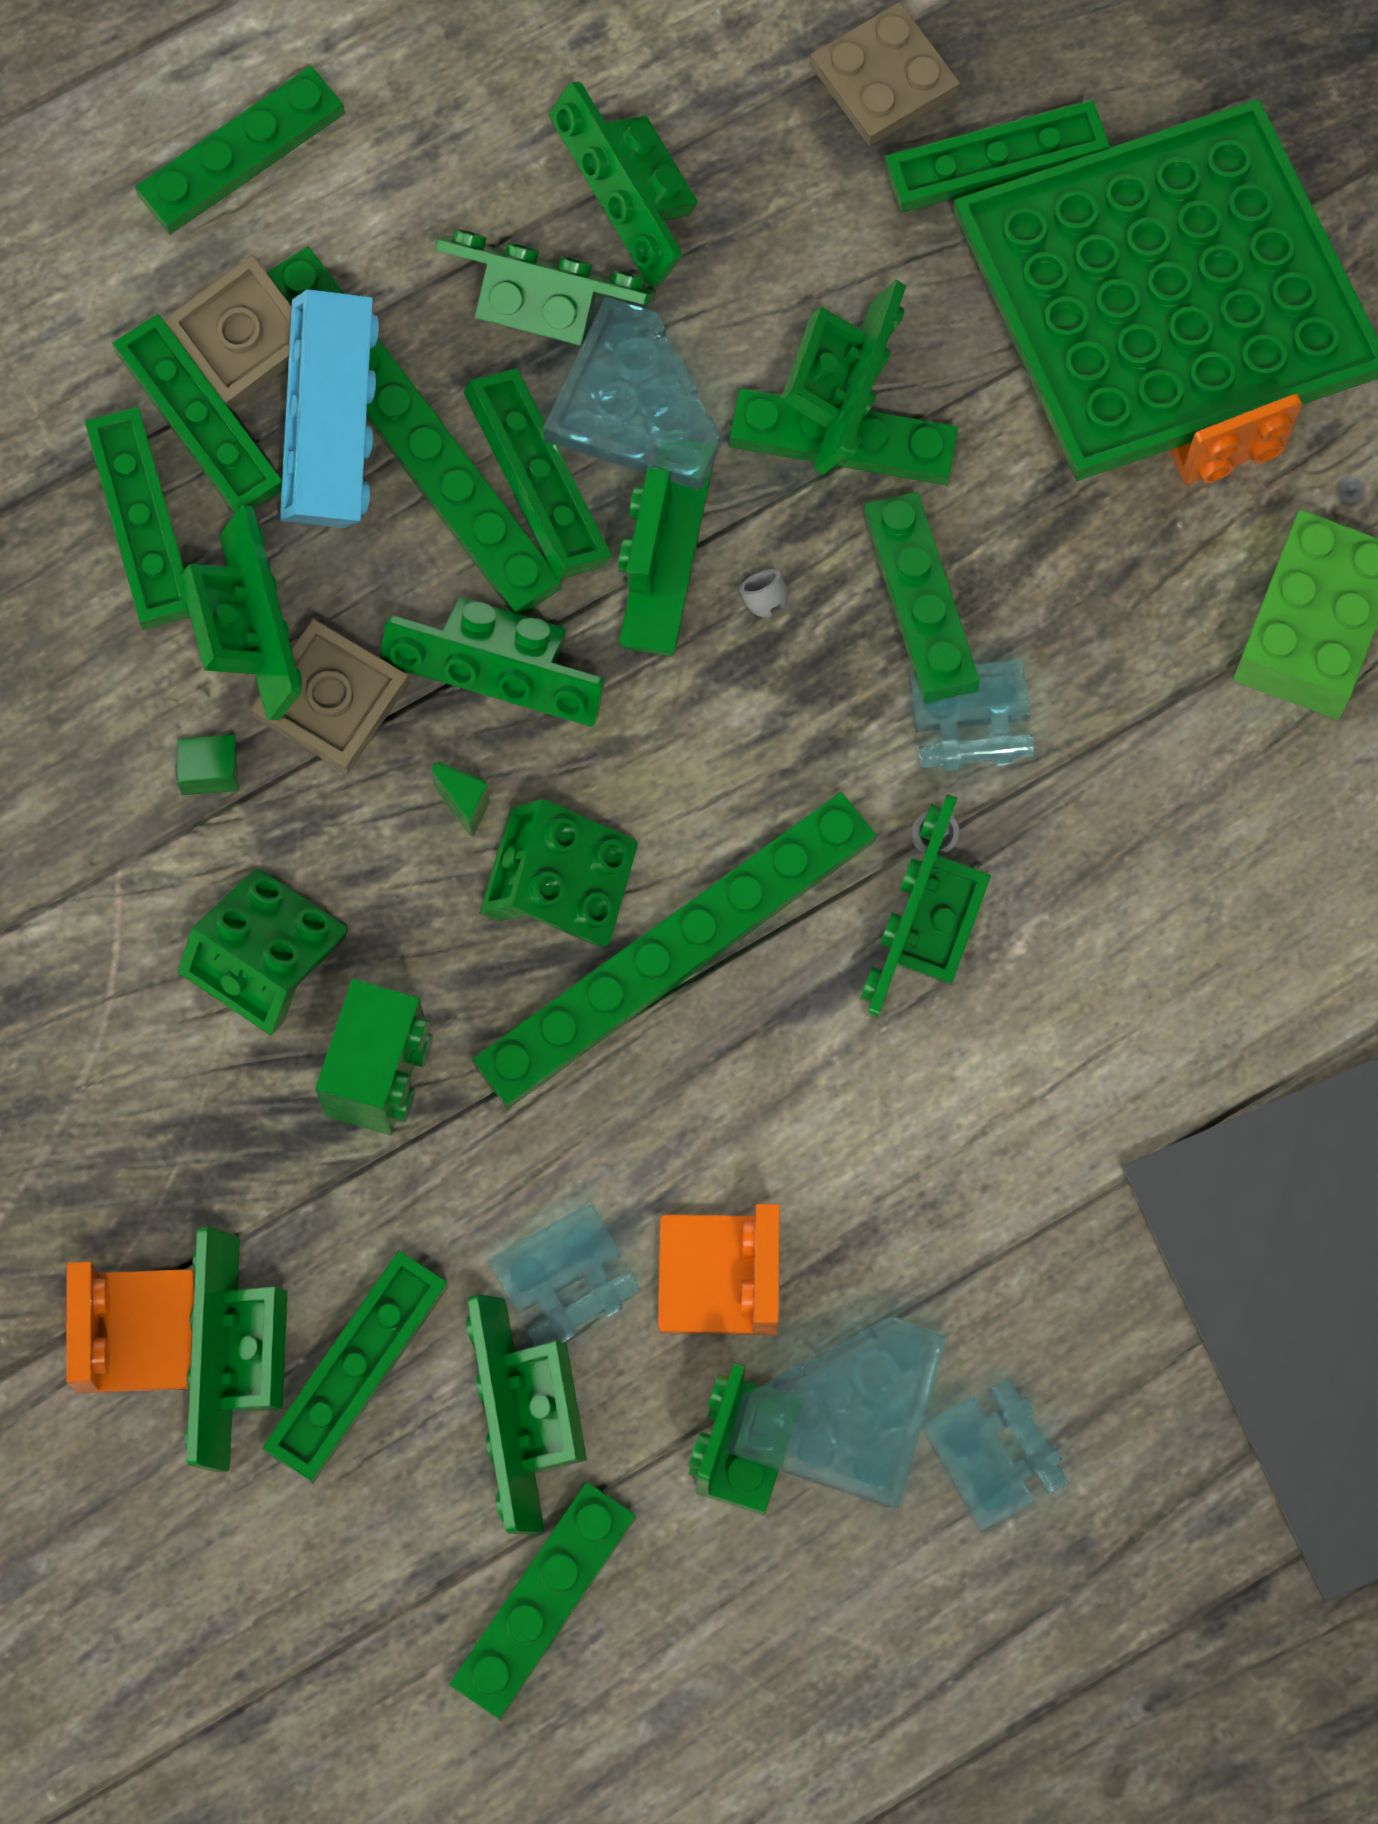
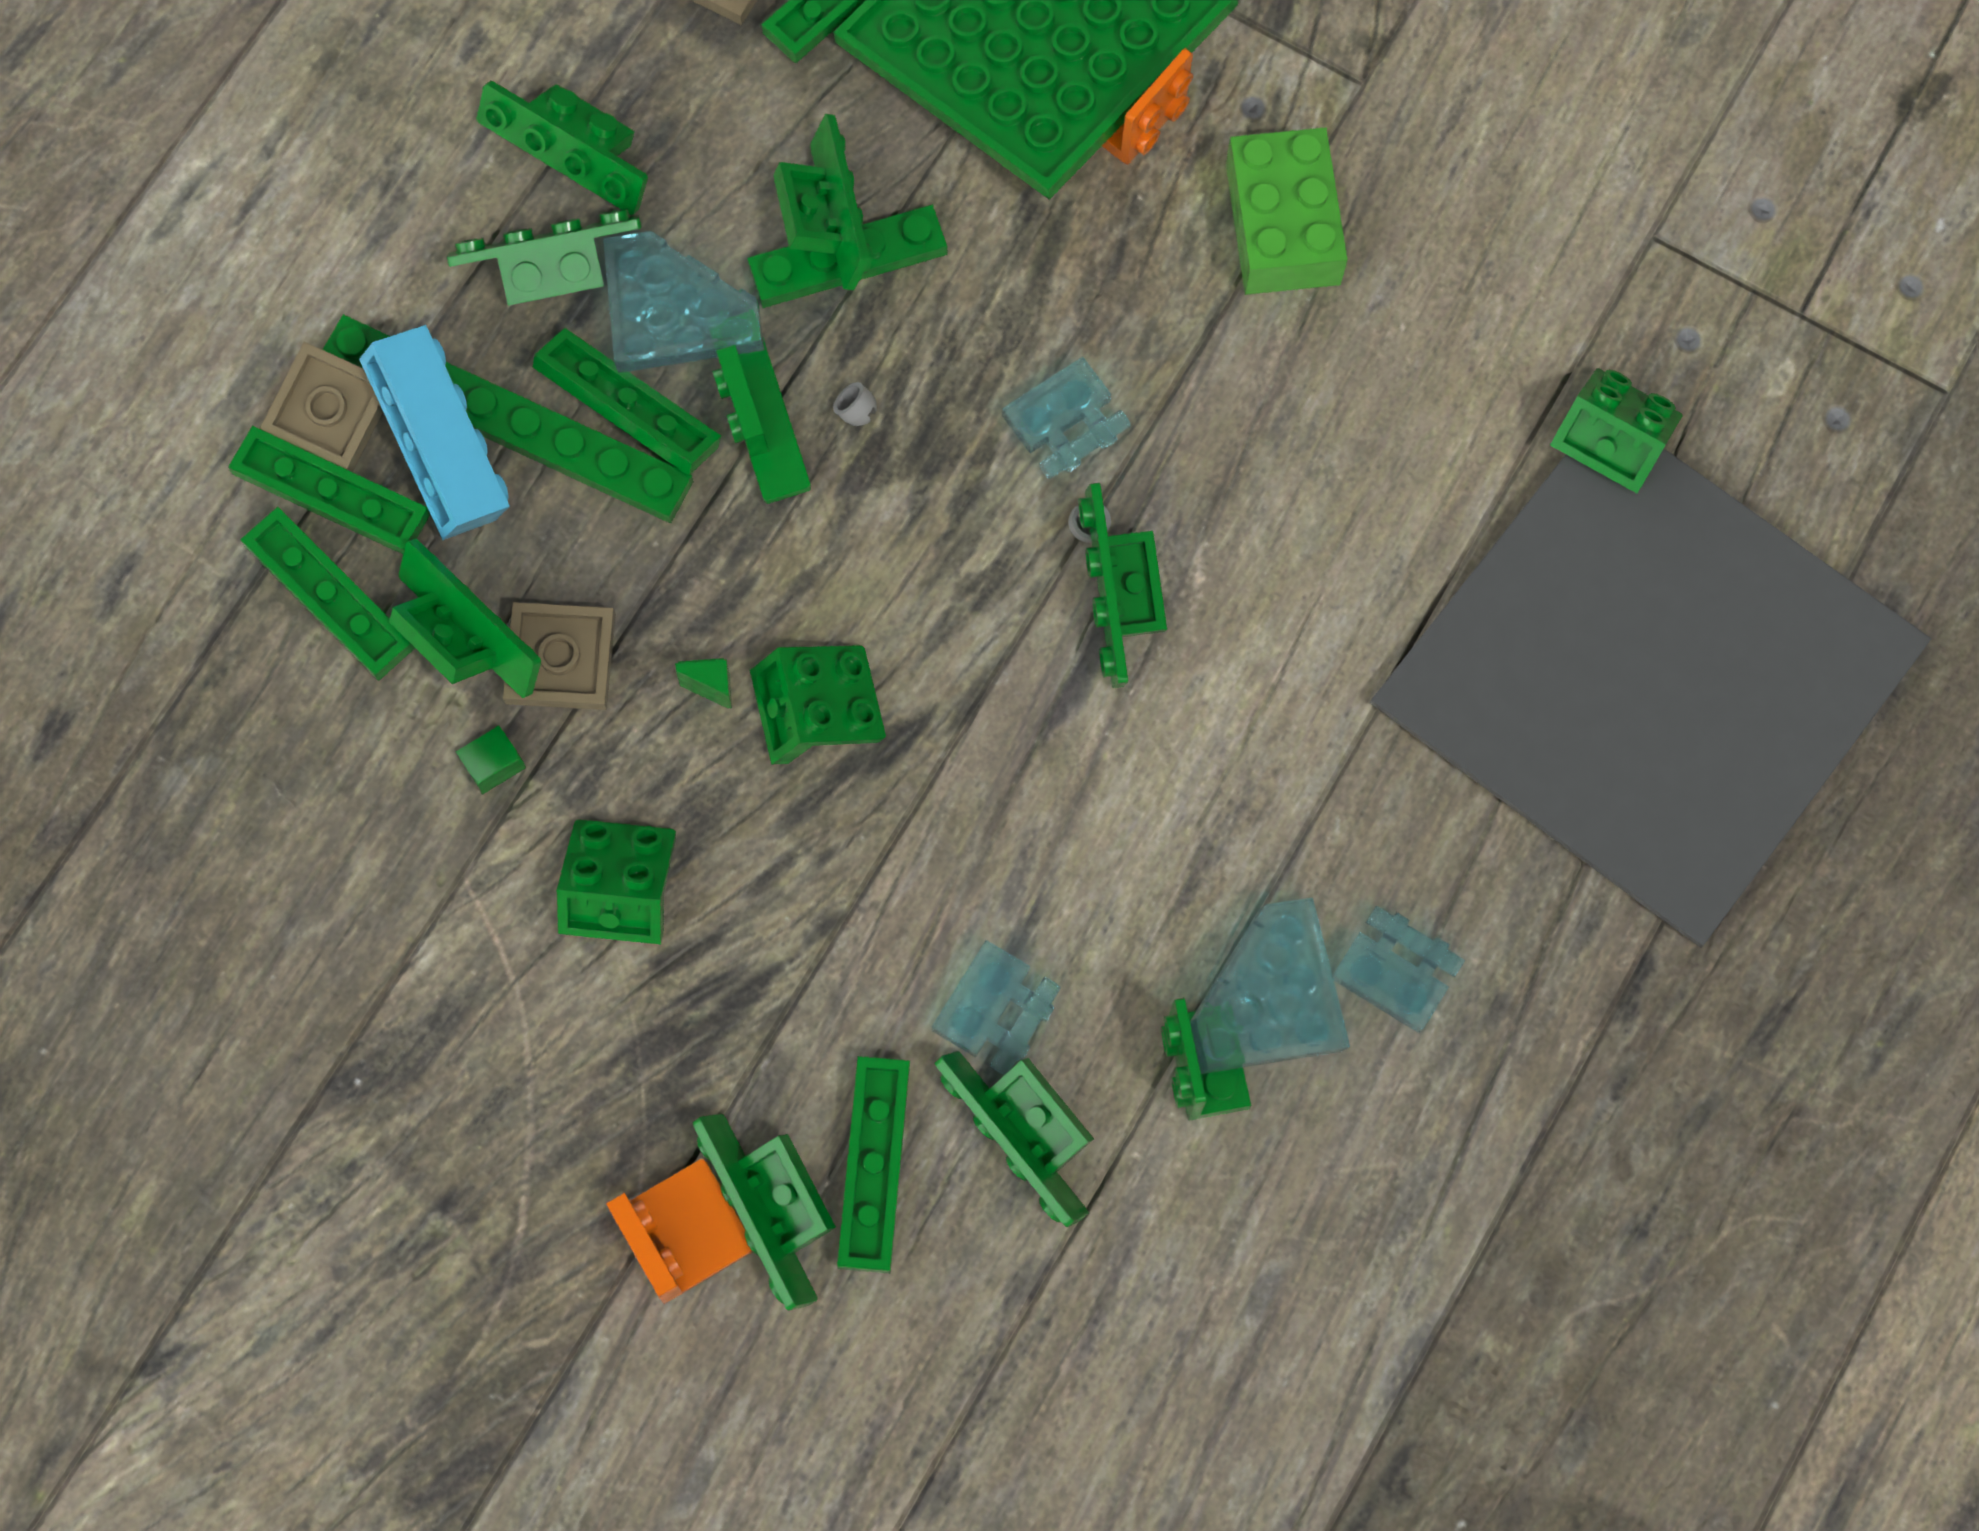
camera: 30 degrees left, 0 degrees up
green plate [135,66,345,235] -> none
green brick [315,978,433,1136] -> none
green bracket [380,597,605,727] -> none
green plate [449,1482,636,1721] -> none
green plate [472,792,876,1110] -> none
orange bracket [658,1204,780,1335] -> none
green plate [864,492,980,704] -> none

